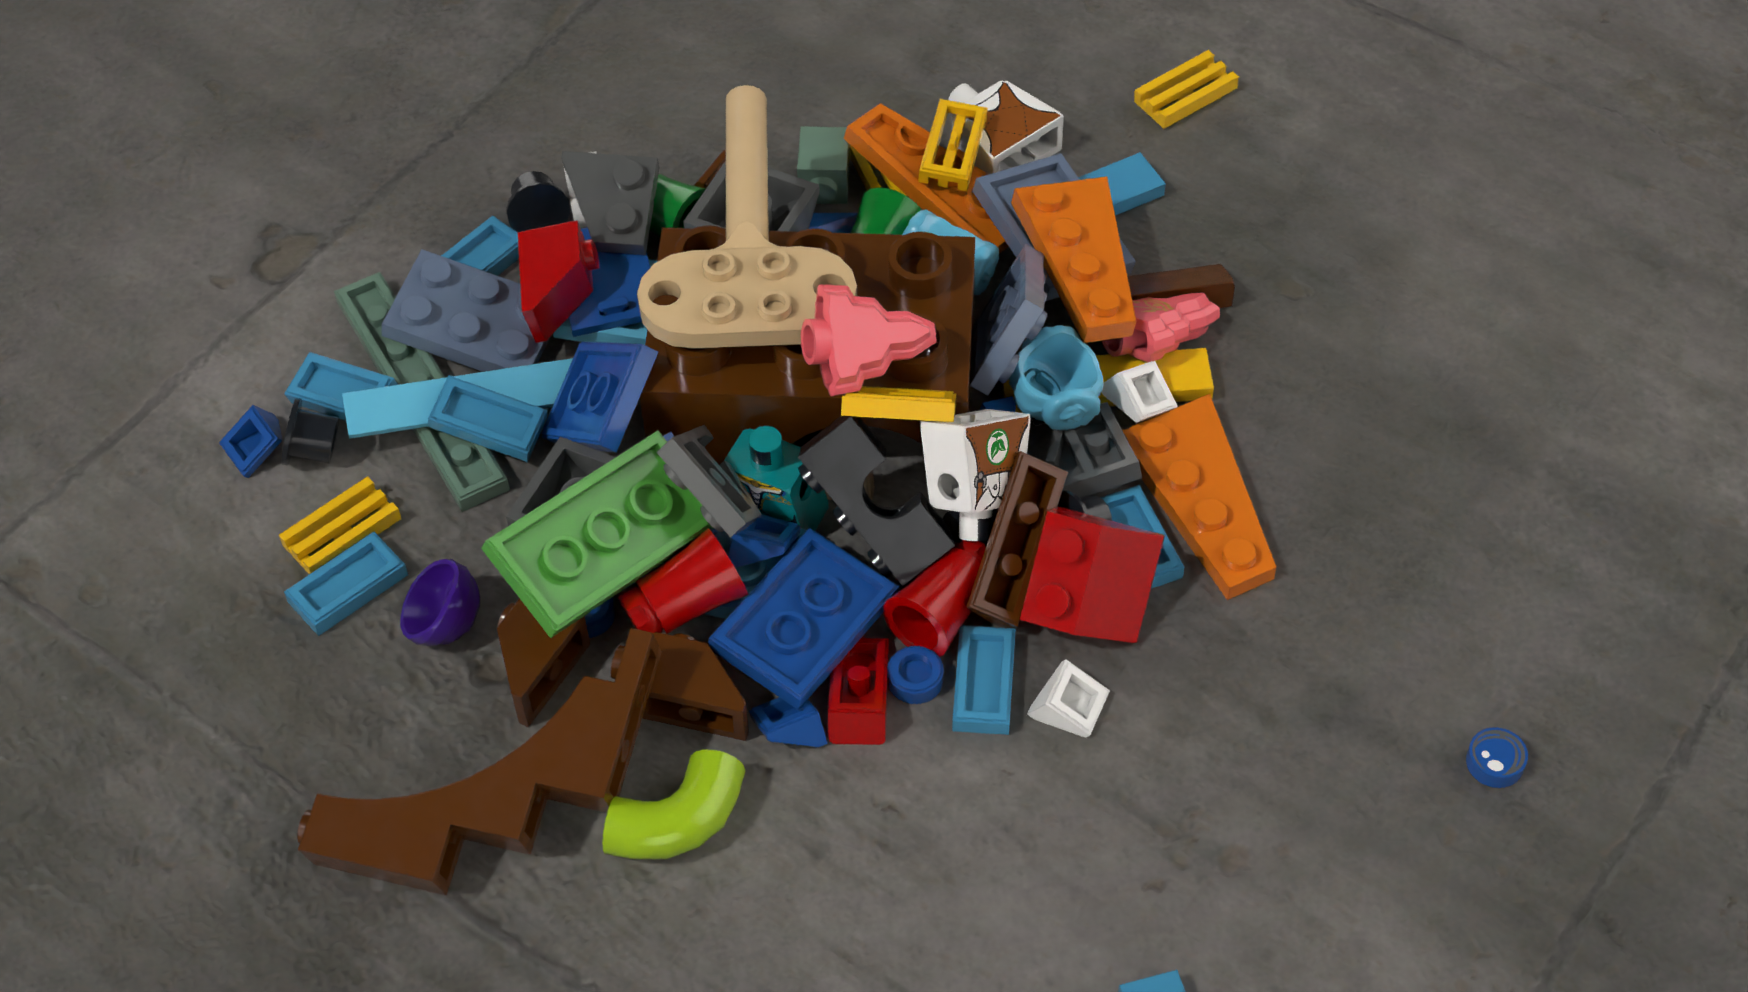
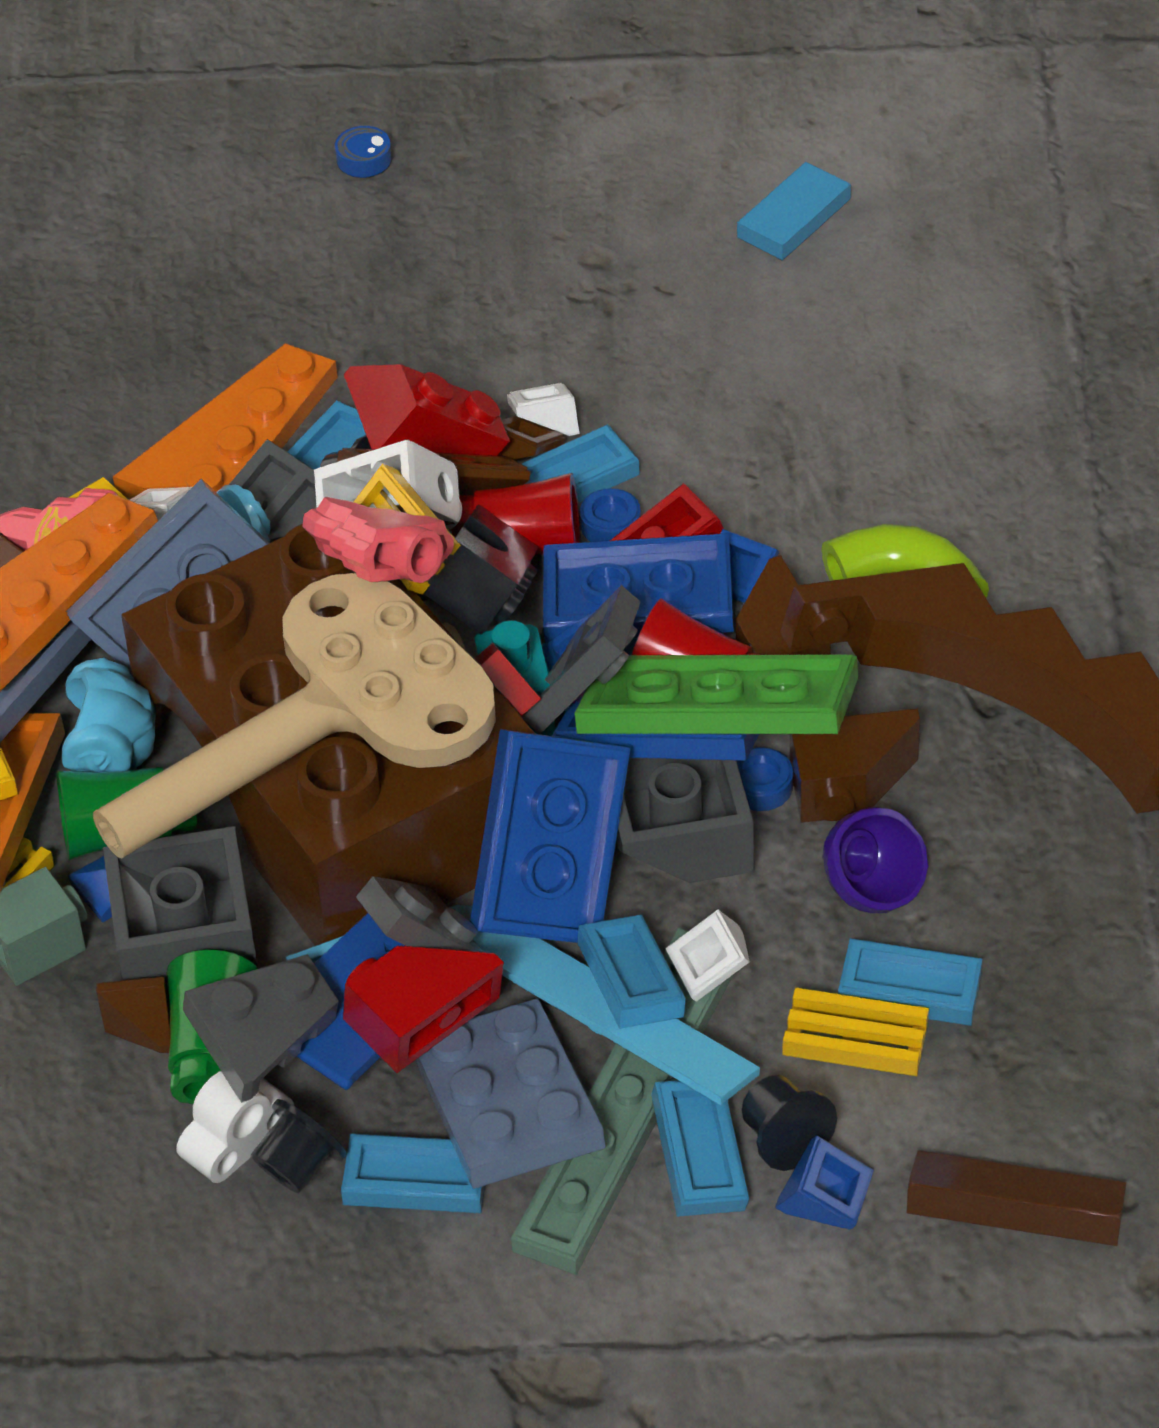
camera: 125 degrees left, 5 degrees down
none -> dark grey wing [356,876,483,952]
none -> red tile [474,643,541,716]
none -> reddish brown slope [497,416,566,460]
none -> white slope [665,909,750,1002]
none -> reddish brown slope [907,1150,1127,1246]

